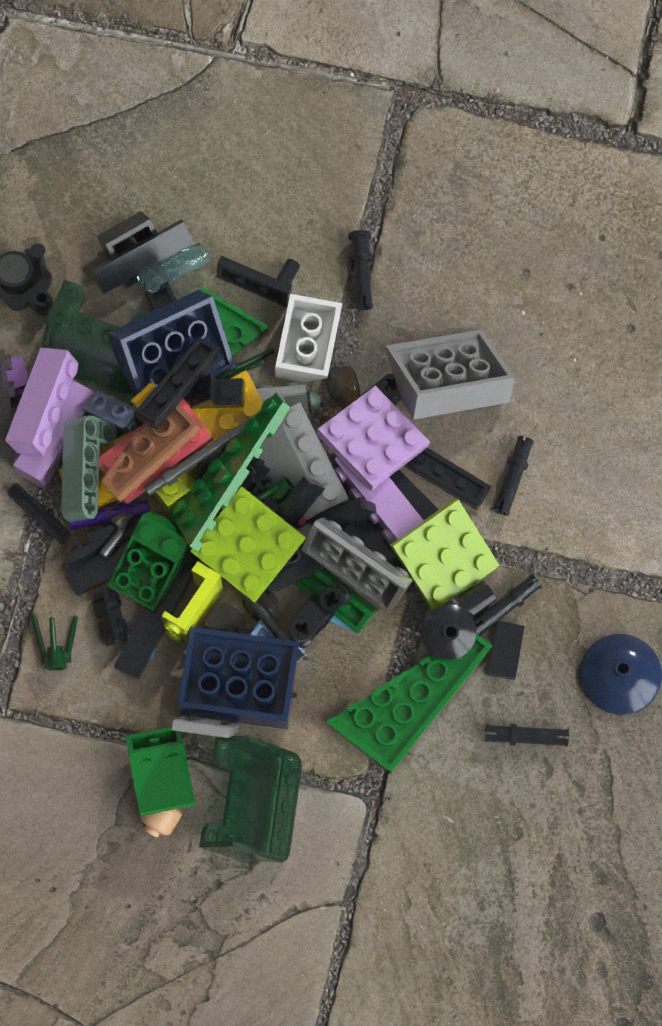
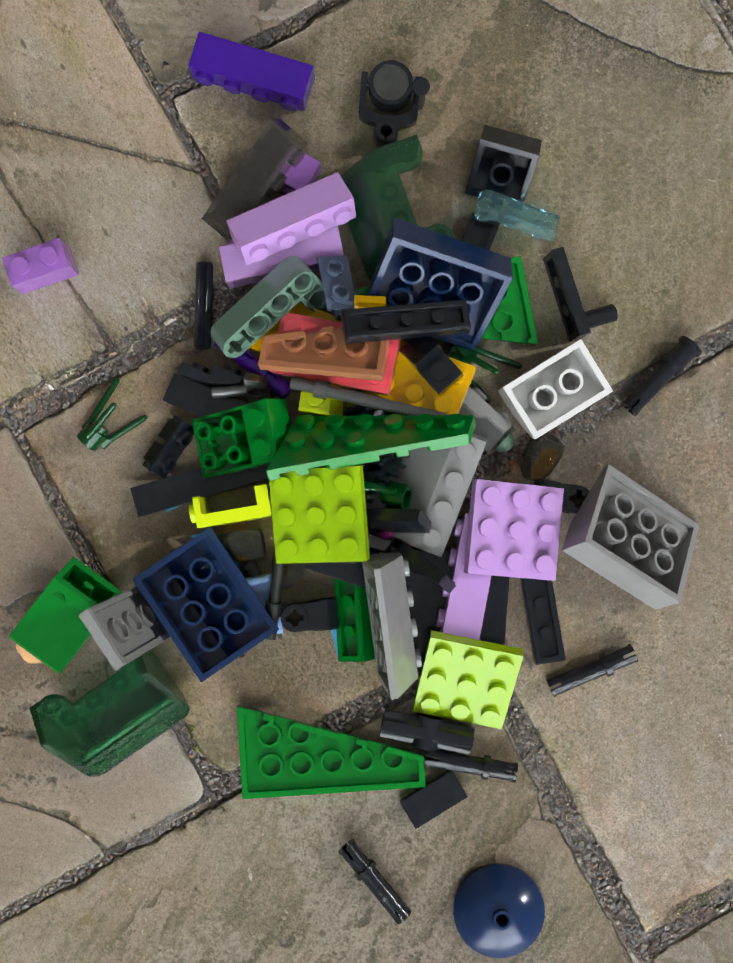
camera: 45 degrees right, 15 degrees up
black tile [91,220,194,294] -> none
black bush [319,583,351,611] -> none
black dish [422,605,476,660] -> none

